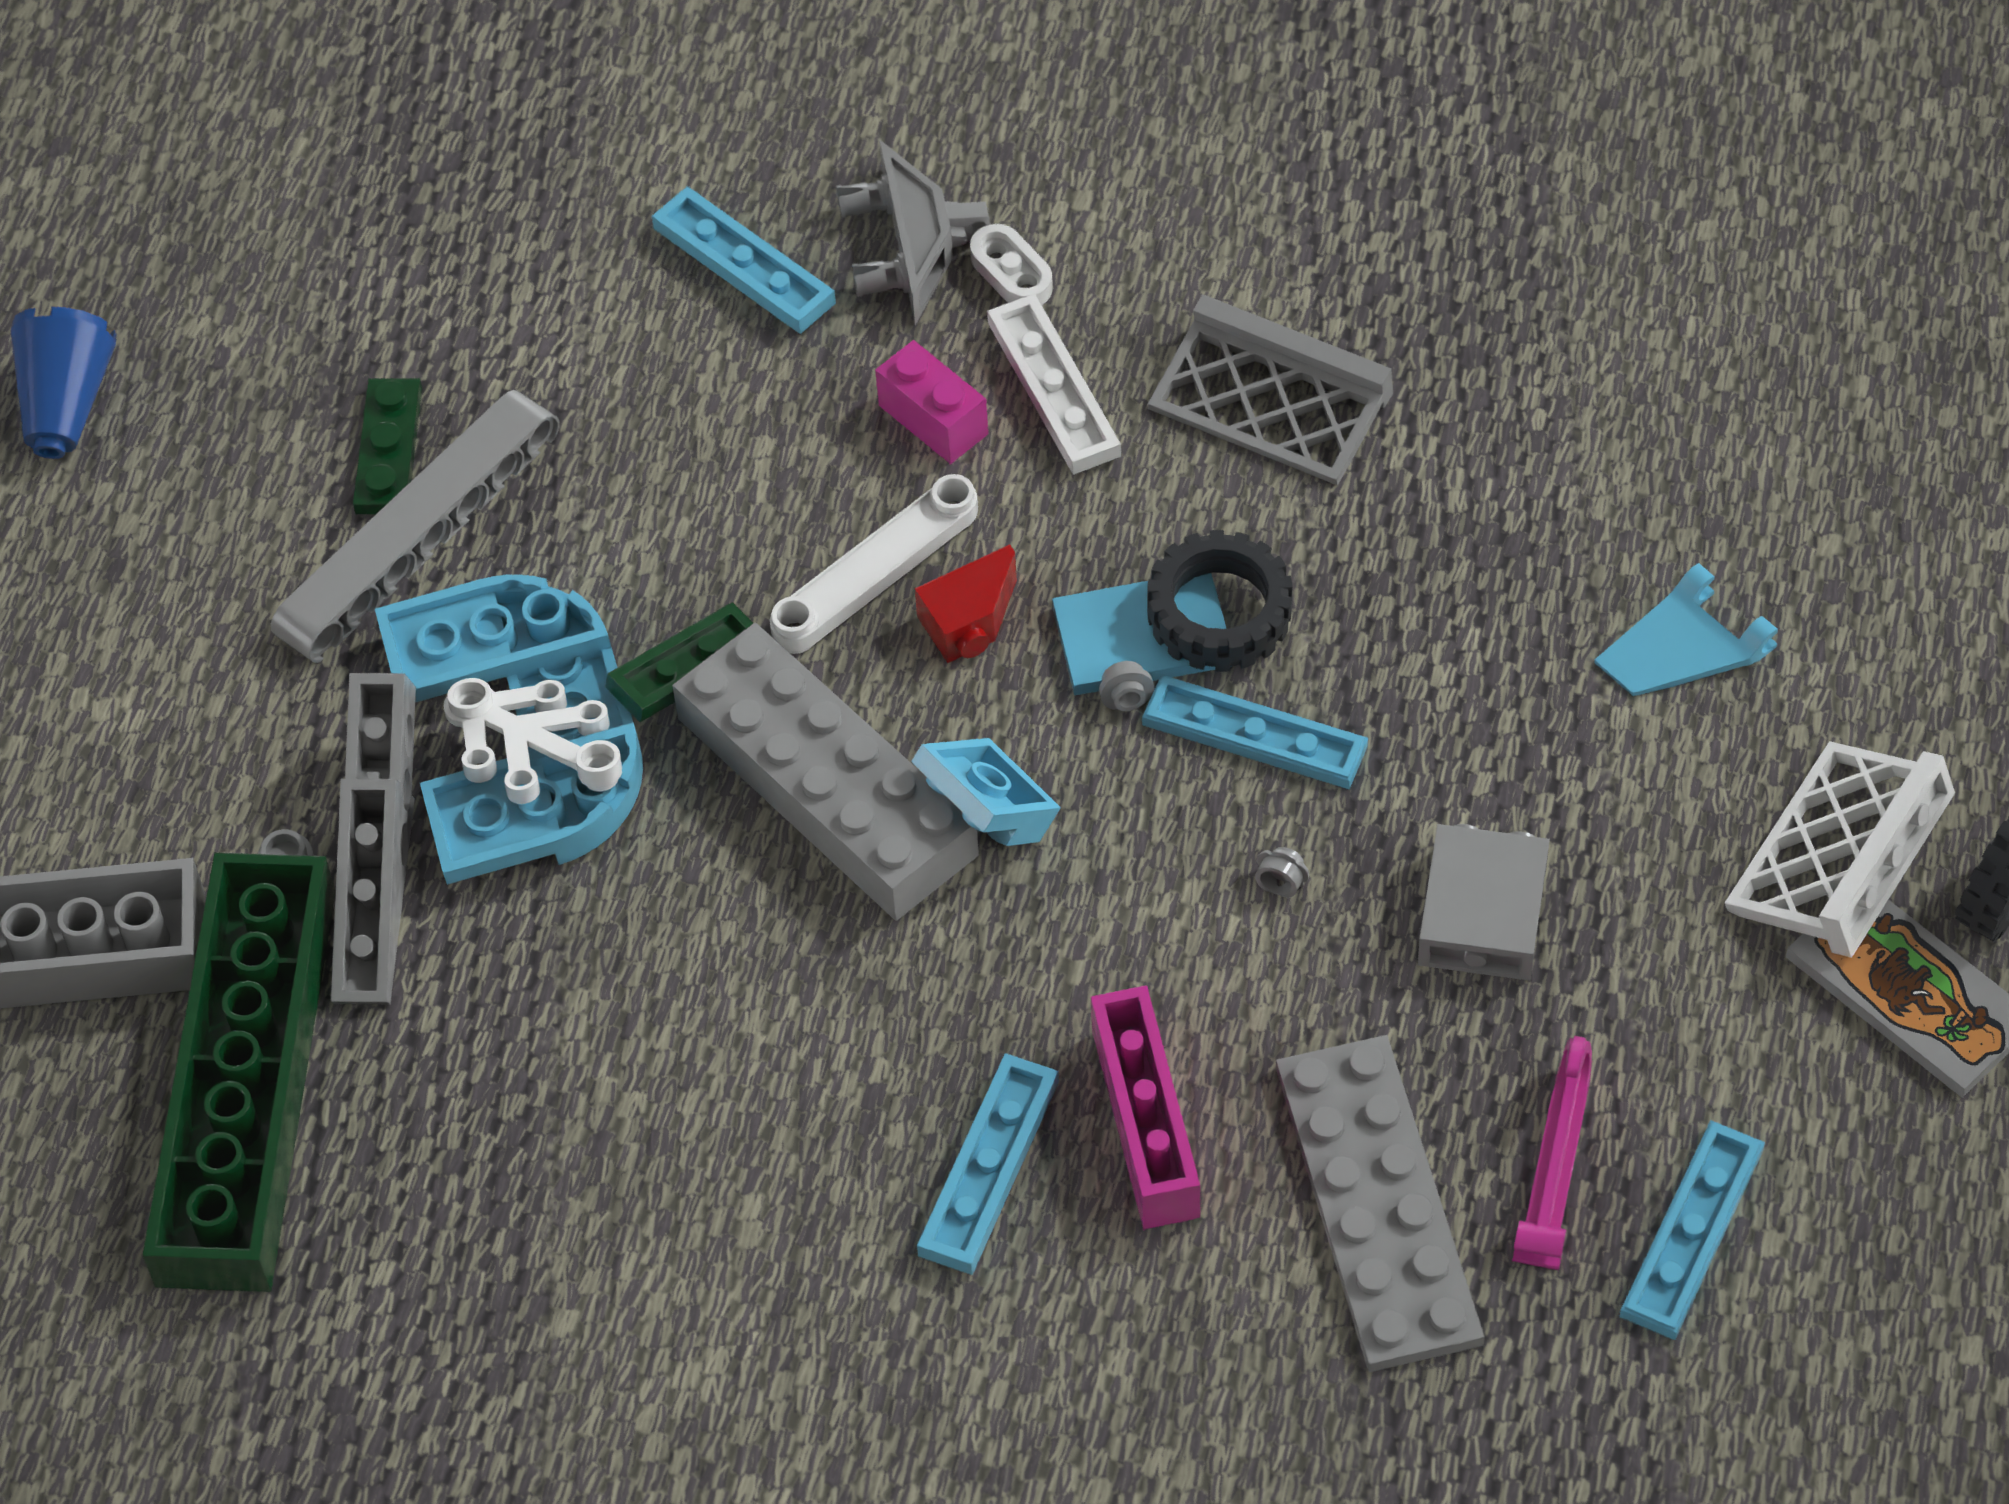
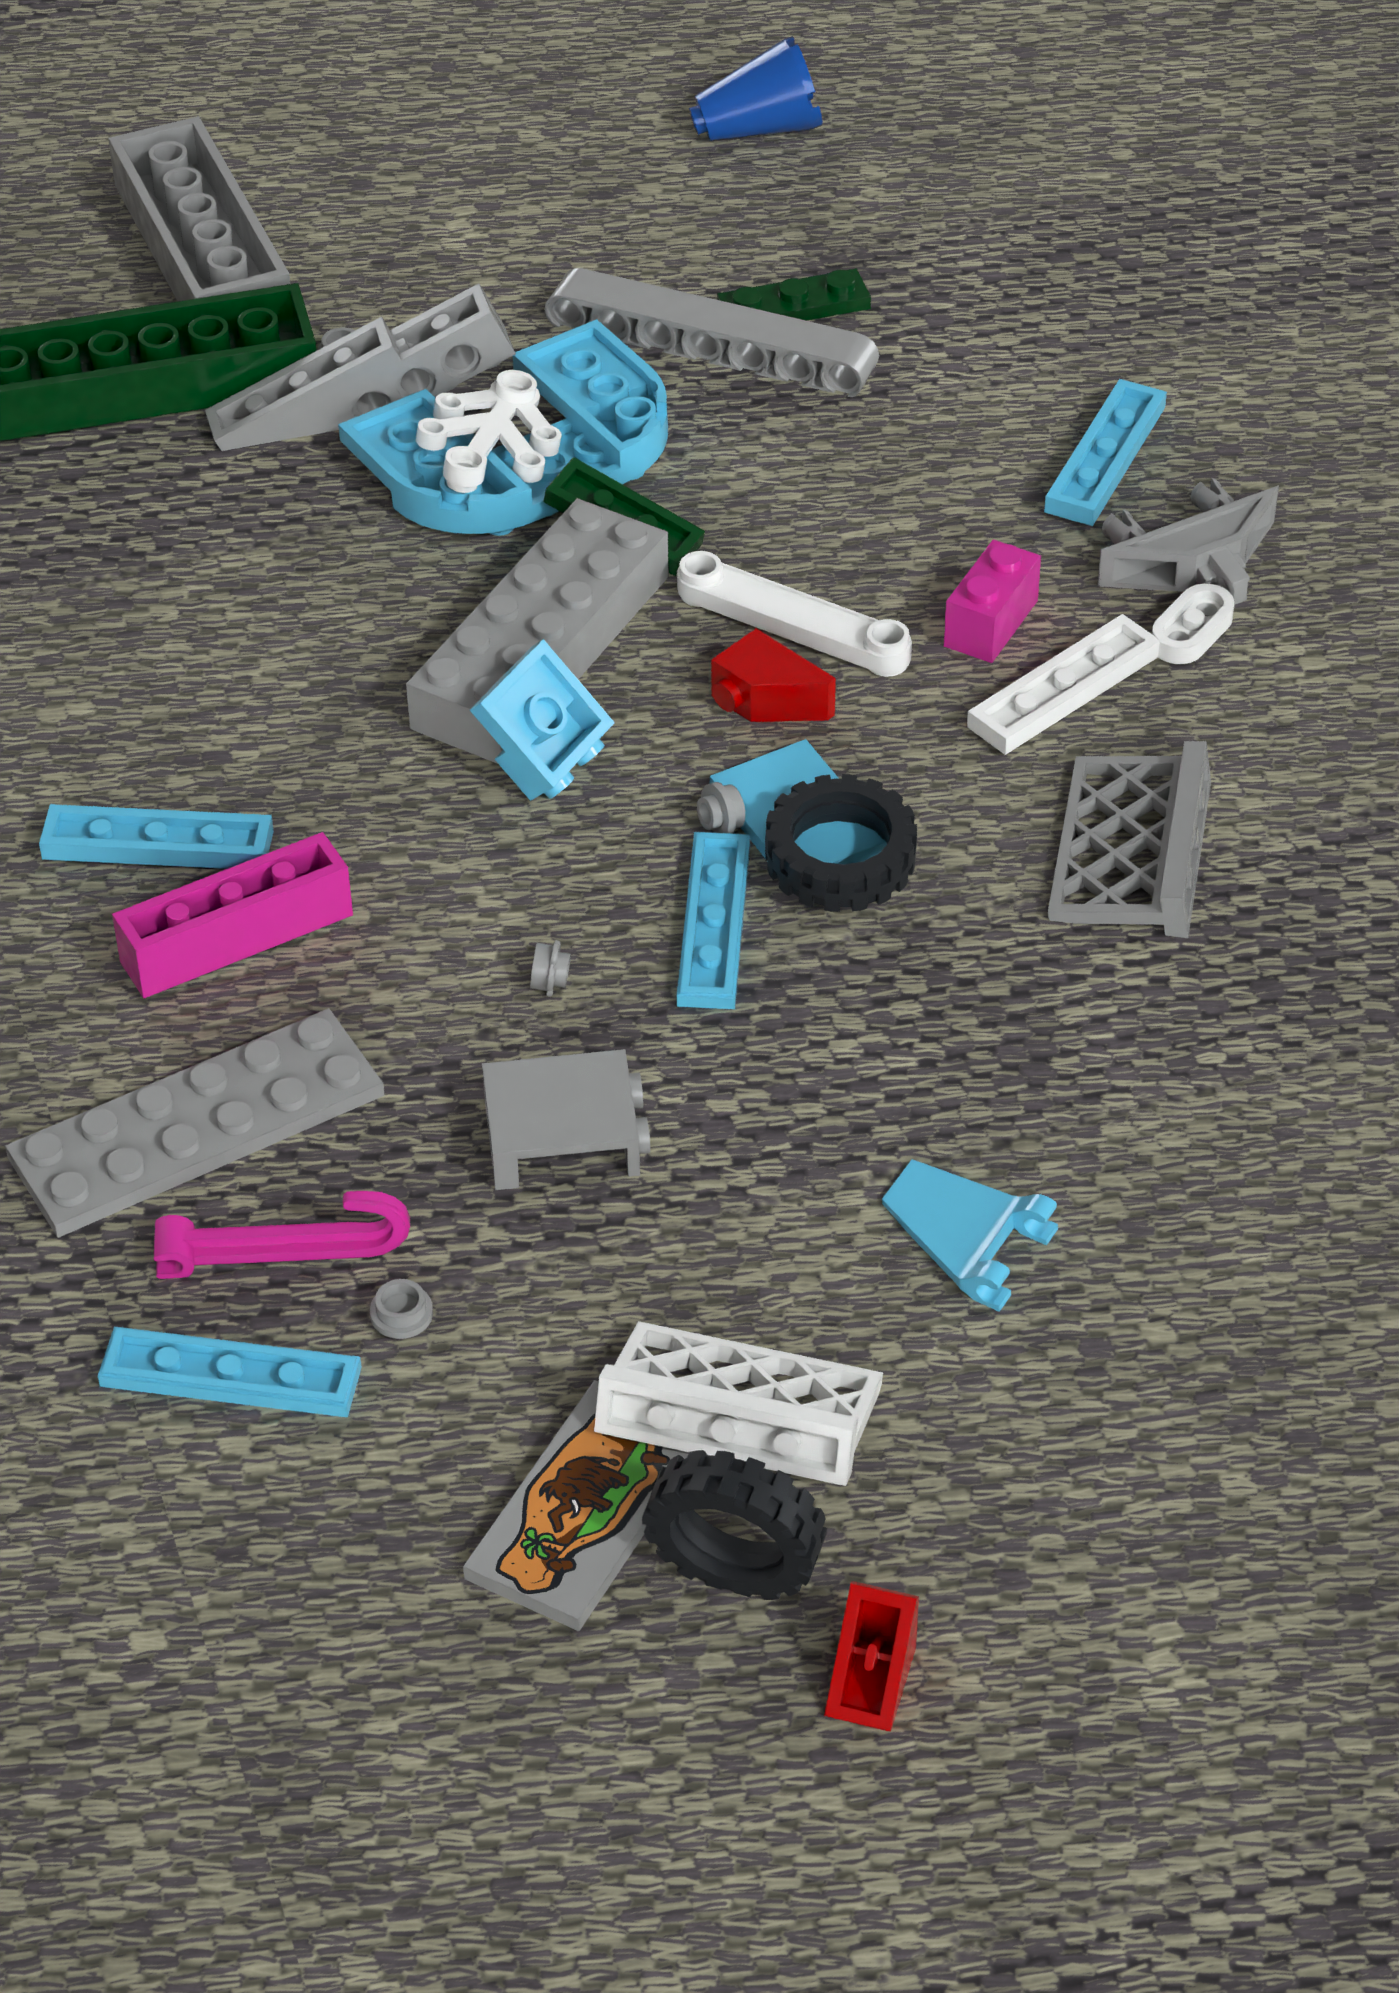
camera: 70 degrees right, 10 degrees down
none -> light grey plate [370,1279,433,1339]

